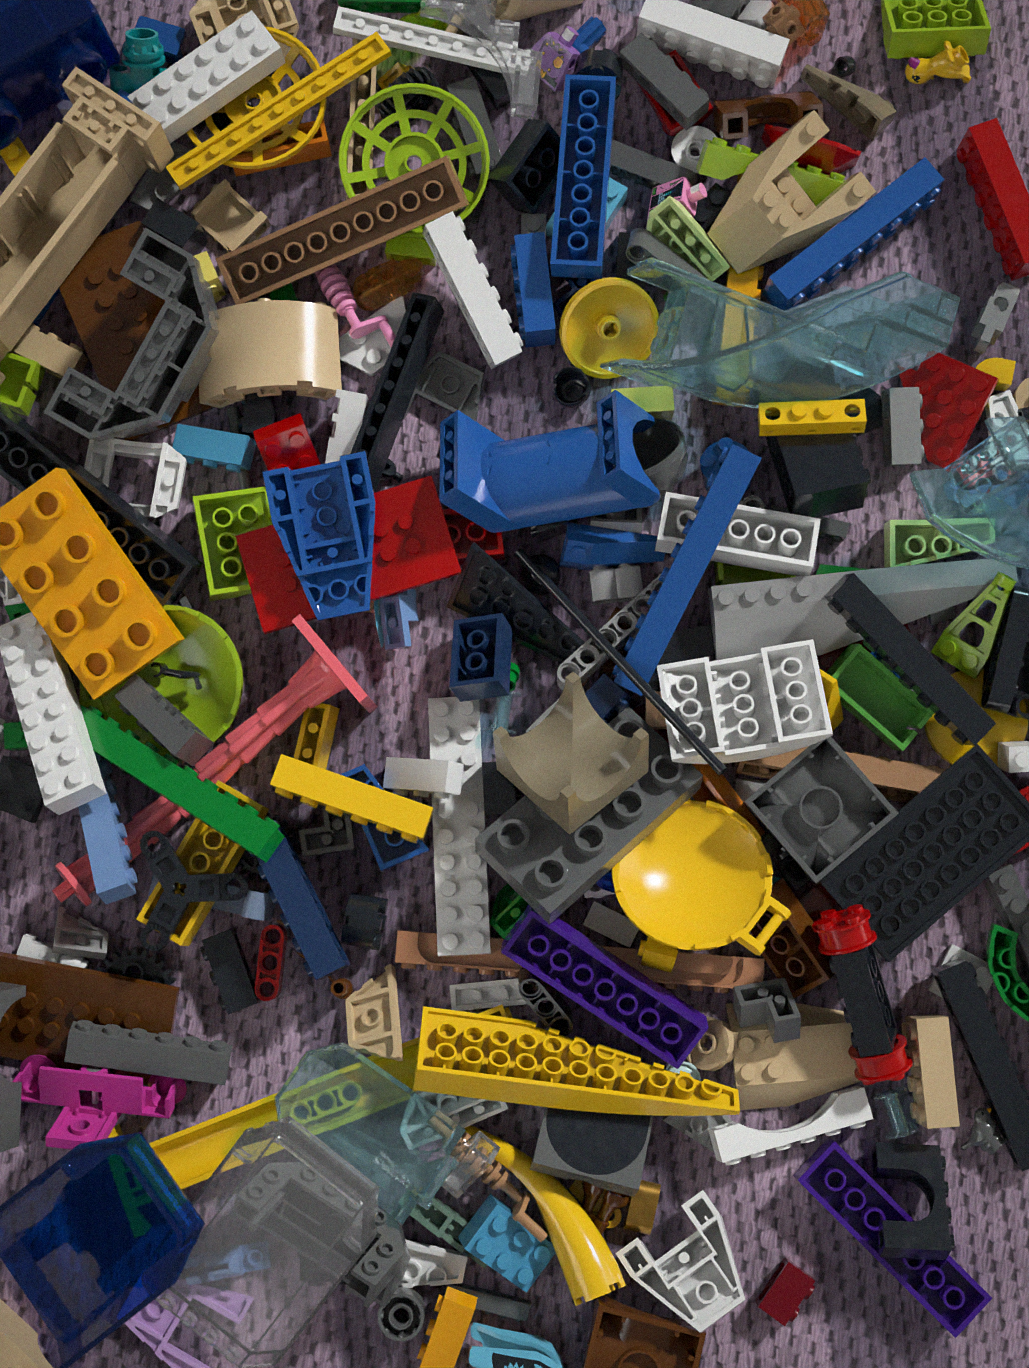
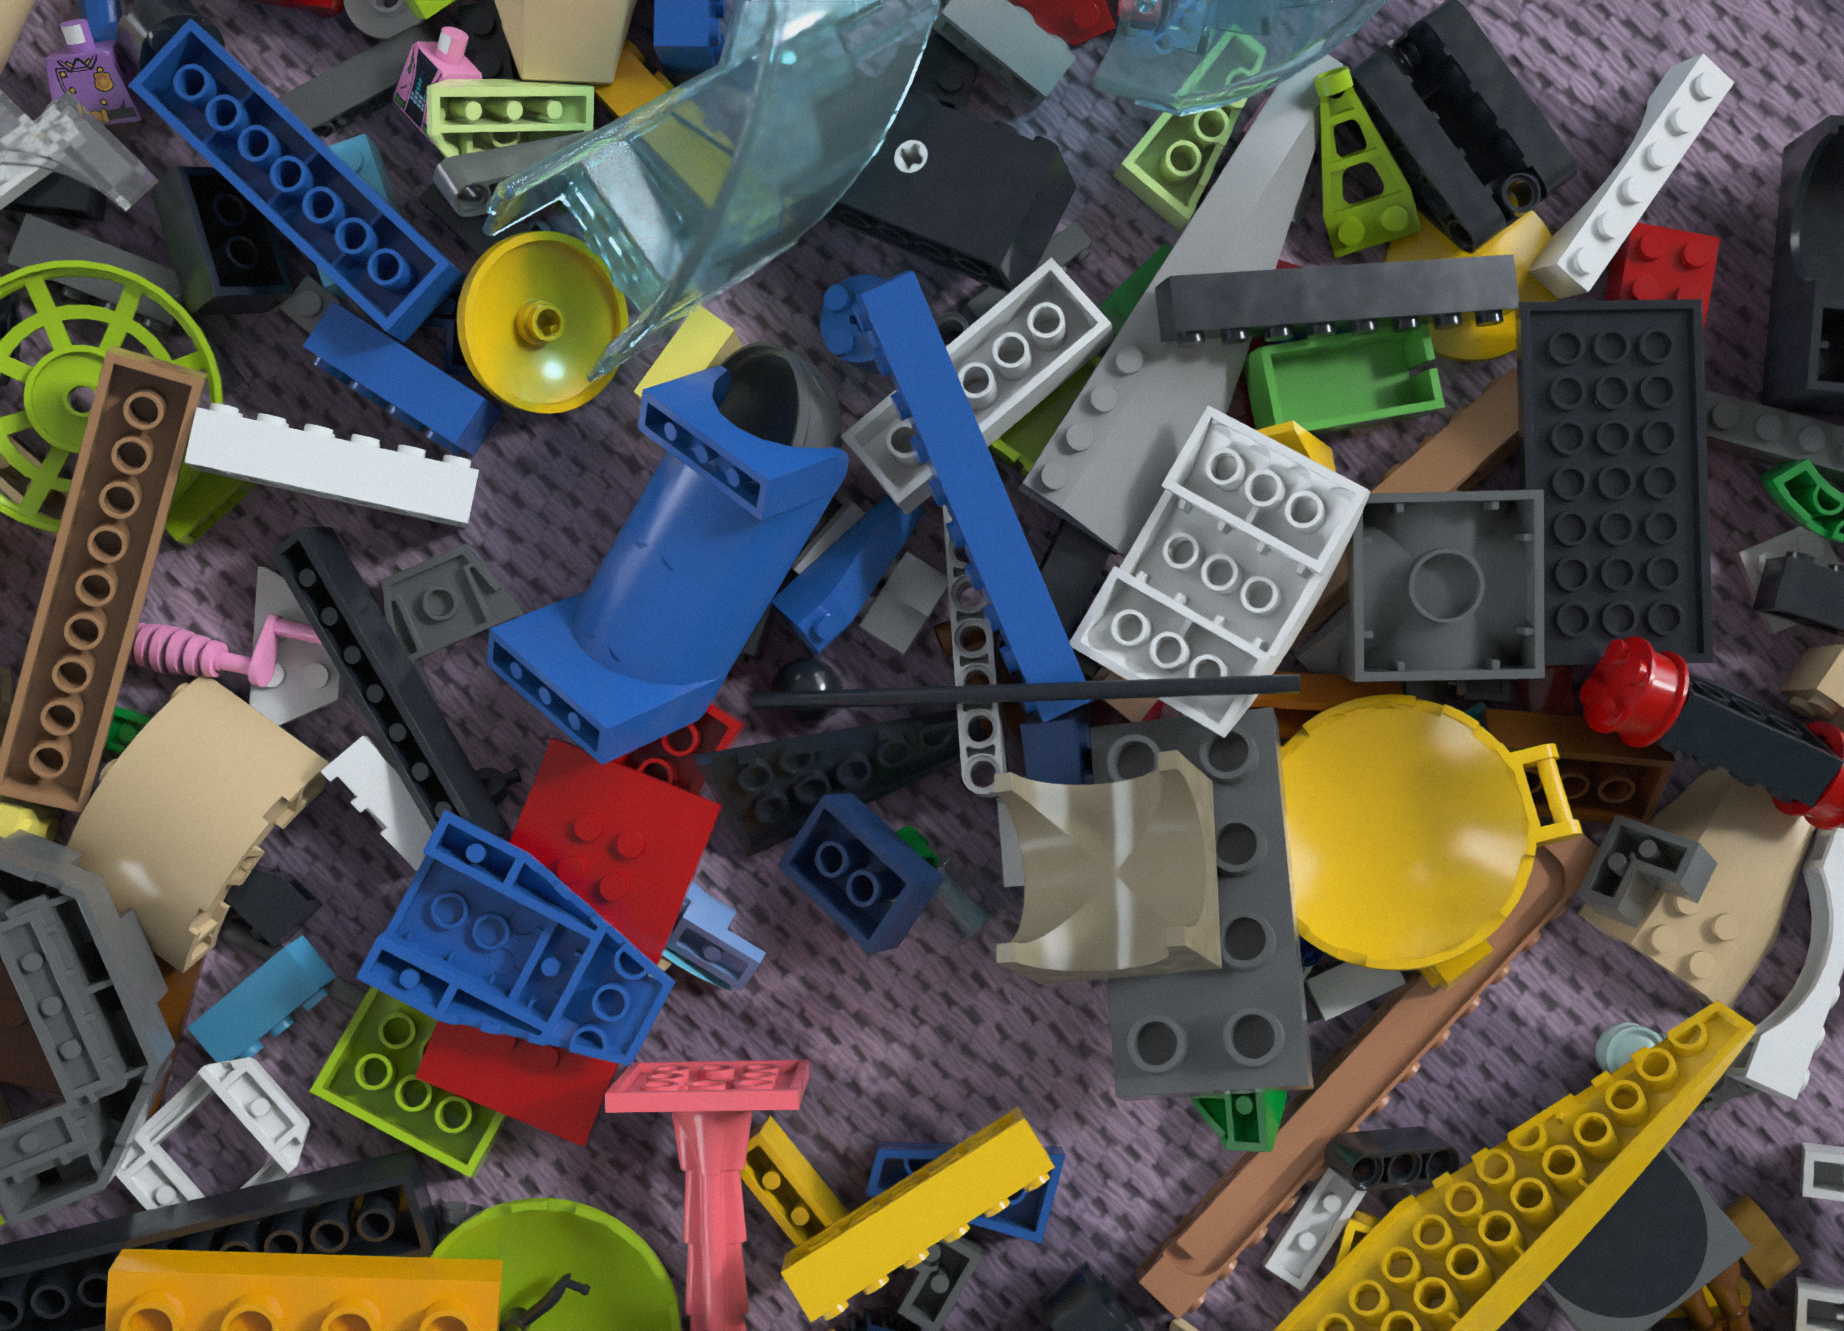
camera: 55 degrees left, 5 degrees up
red brick [253,413,321,471] -> none
clear orange piece [353,258,425,311] -> none
white brick [383,757,464,799] -> none
white plate [428,697,491,957] -> none
black brick [482,762,521,818] -> none
dark purple brick [501,905,709,1069] -> none
black hair [553,366,591,408] -> none
tan plate [686,1016,734,1071] -> none
yellow piece [758,399,867,436] -> none

